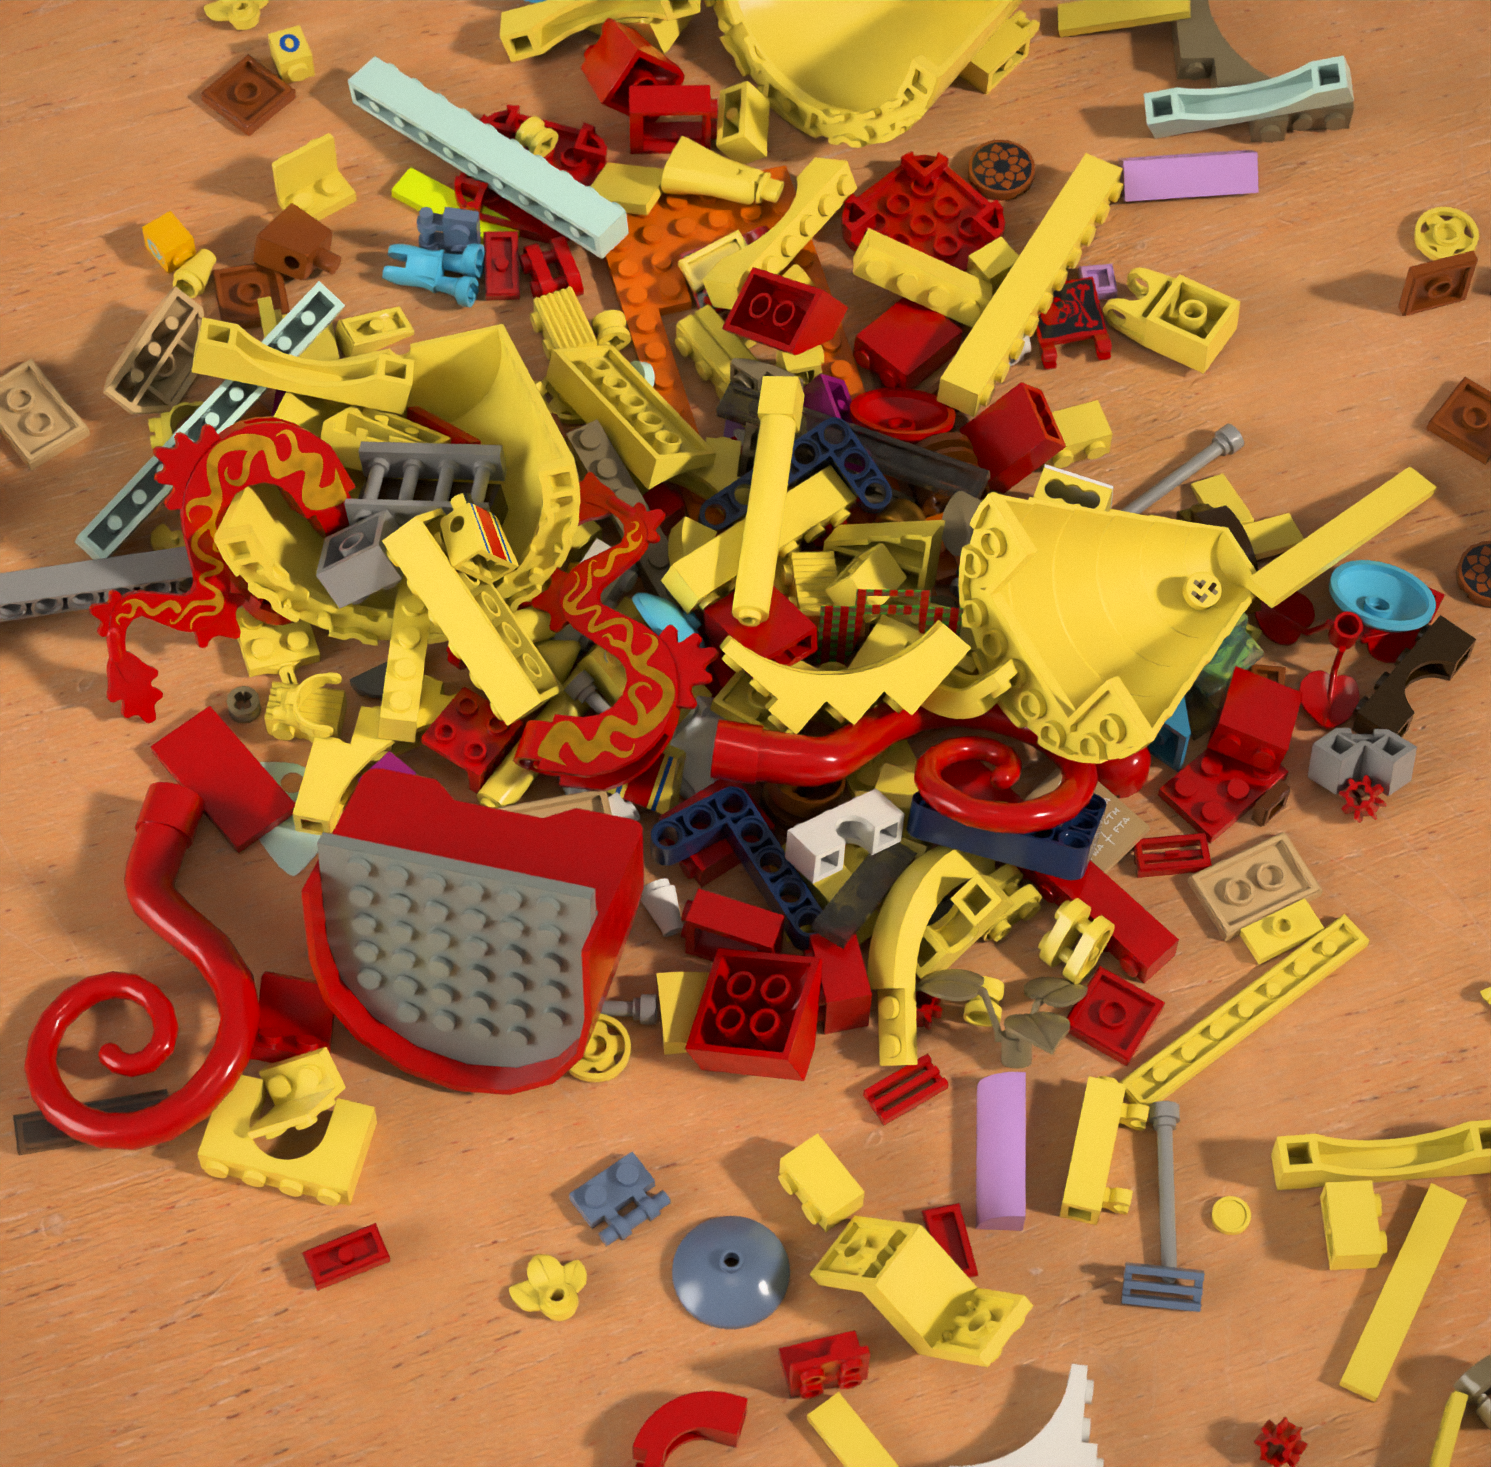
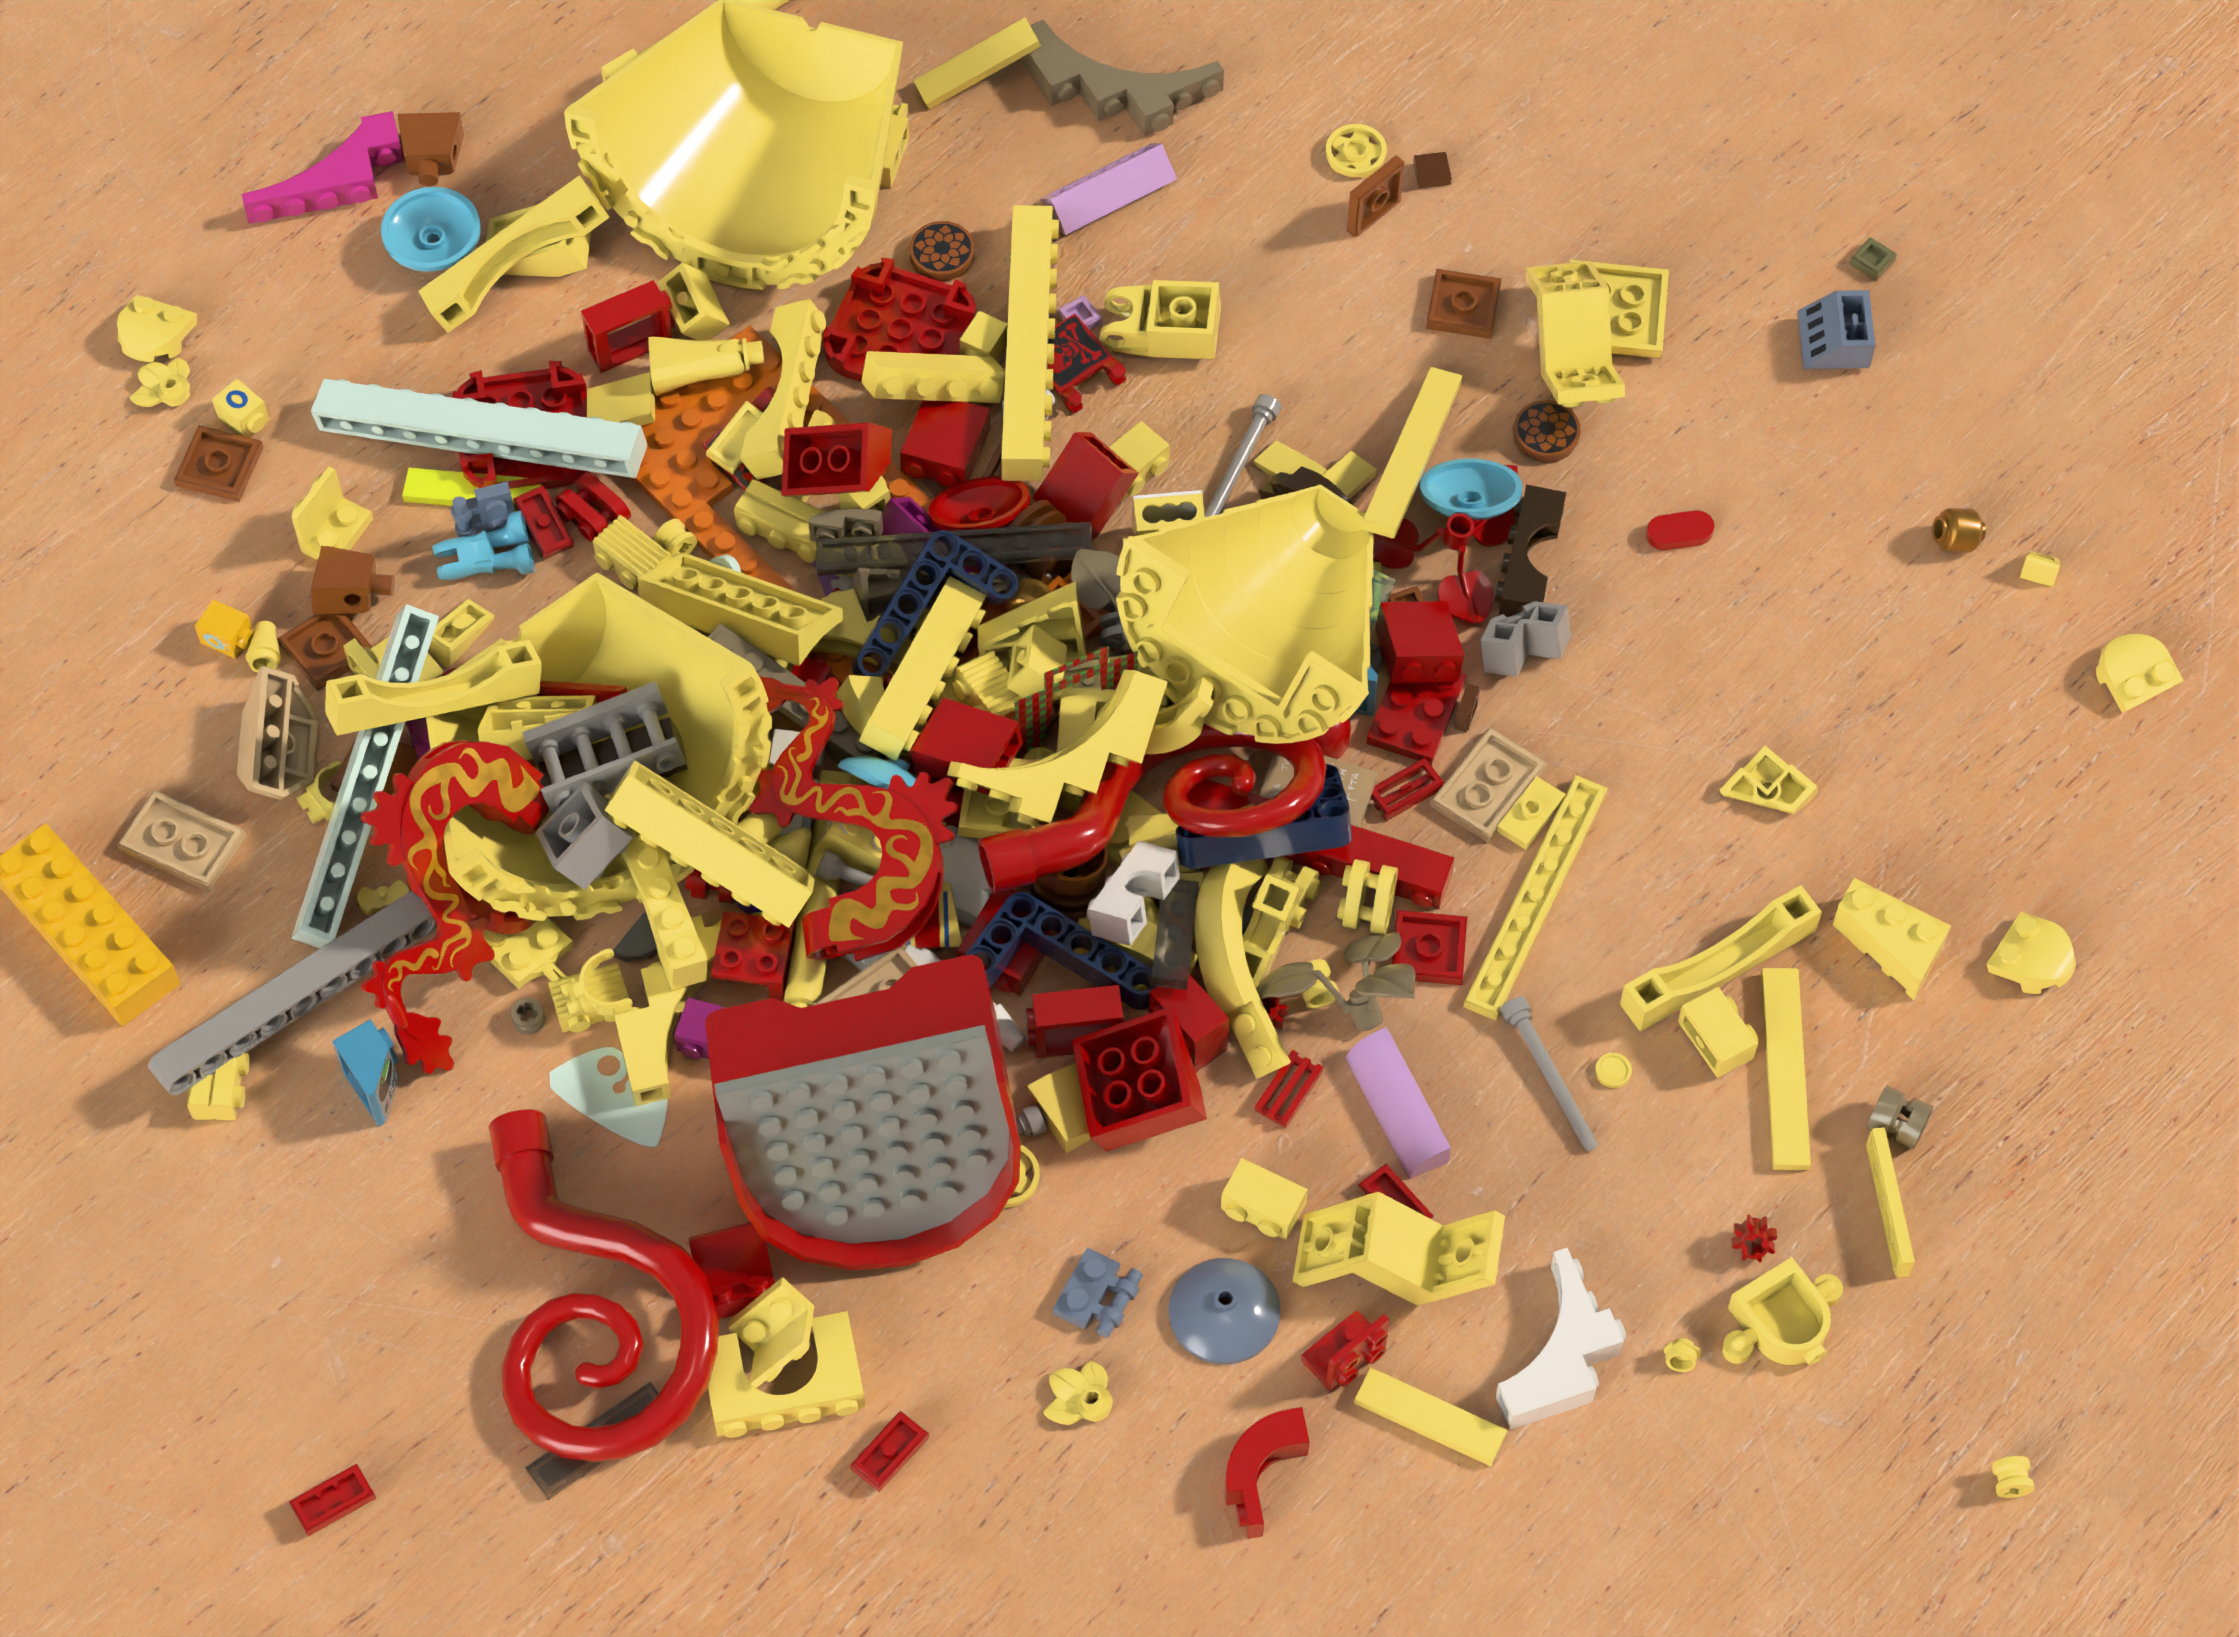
camera: 25 degrees left, 0 degrees up
red tile [150,706,295,853] -> none
light yellow torso [440,493,519,584] -> none
light yellow wheel [515,116,558,158] -> none
red hips [580,18,685,122] -> none
light yellow brick [732,376,805,626] -> none
light yellow brick [1059,1076,1150,1225] -> none
sand blue tile [1121,1262,1205,1312] -> none
light aqua arch [1144,55,1354,139] -> none
light yellow tile [1183,572,1222,610] -> none
red gear [1339,775,1387,823] -> none
none -> dark azure slope [332,1019,399,1127]

